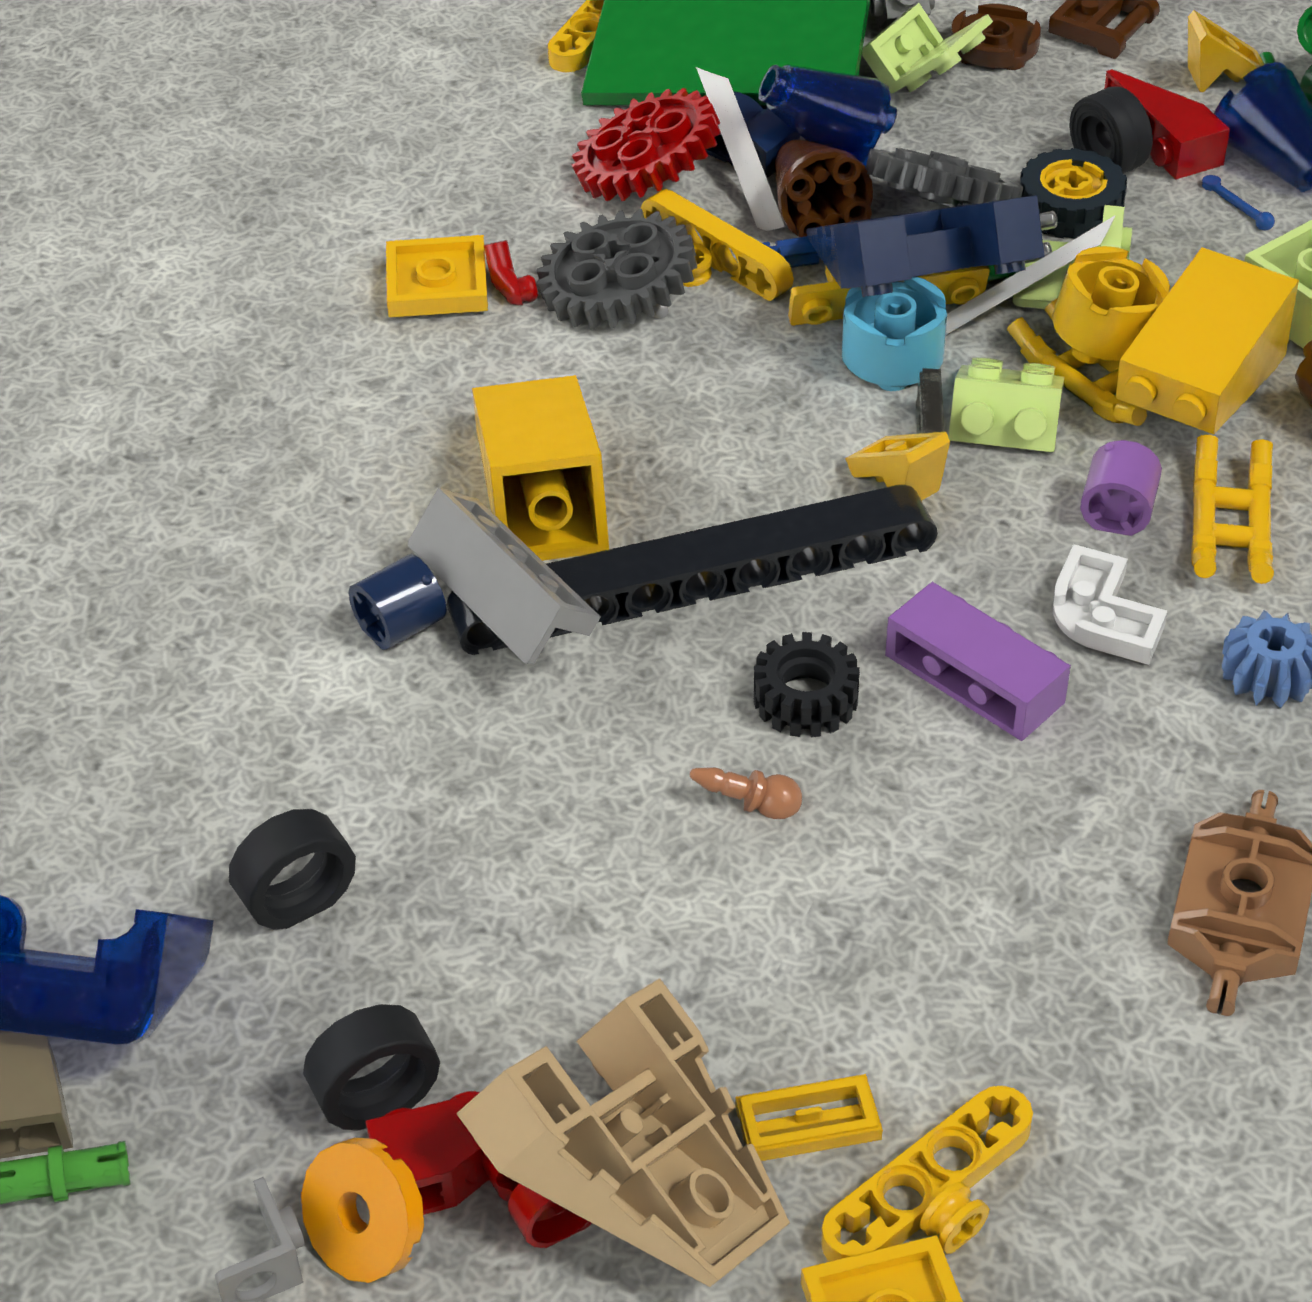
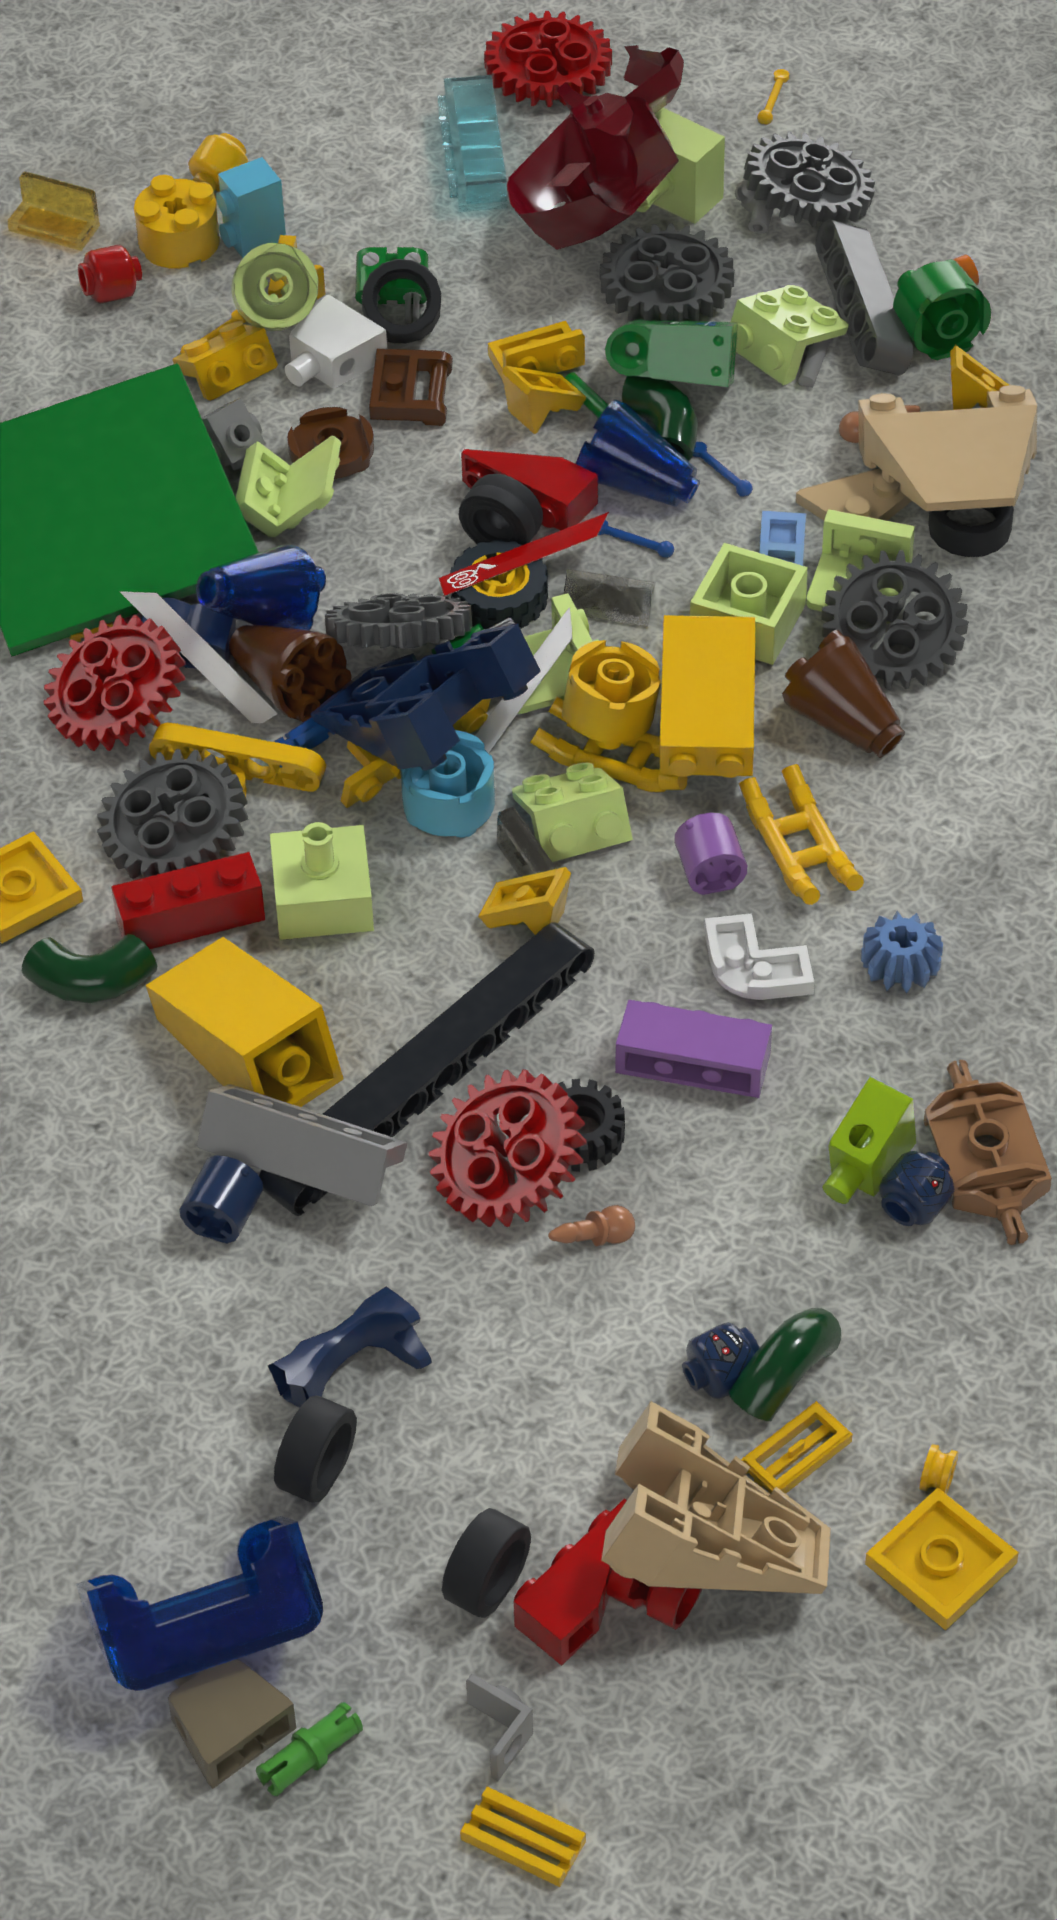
camera: 30 degrees left, 5 degrees up
light orange tile [301,1138,424,1283] -> none
red arm [483,240,538,305] -> none
yellow beam [821,1085,1033,1262] -> none
none -> dark green cylinder [22,934,158,1003]
none -> red brick [111,852,265,949]
none -> dark blue animal [267,1286,432,1408]
none -> yellowish green brick [270,822,374,940]
none -> red gear [428,1069,586,1227]
none -> red sticker [439,512,609,596]
none -> yellow bracket [488,321,585,381]
none -> clear smoke slope [563,569,656,627]
none -> dark blue head [682,1322,760,1399]
none -> dark green cylinder [728,1308,841,1421]
none -> lime torso [822,1077,916,1204]
none -> dark blue head [879,1151,955,1226]

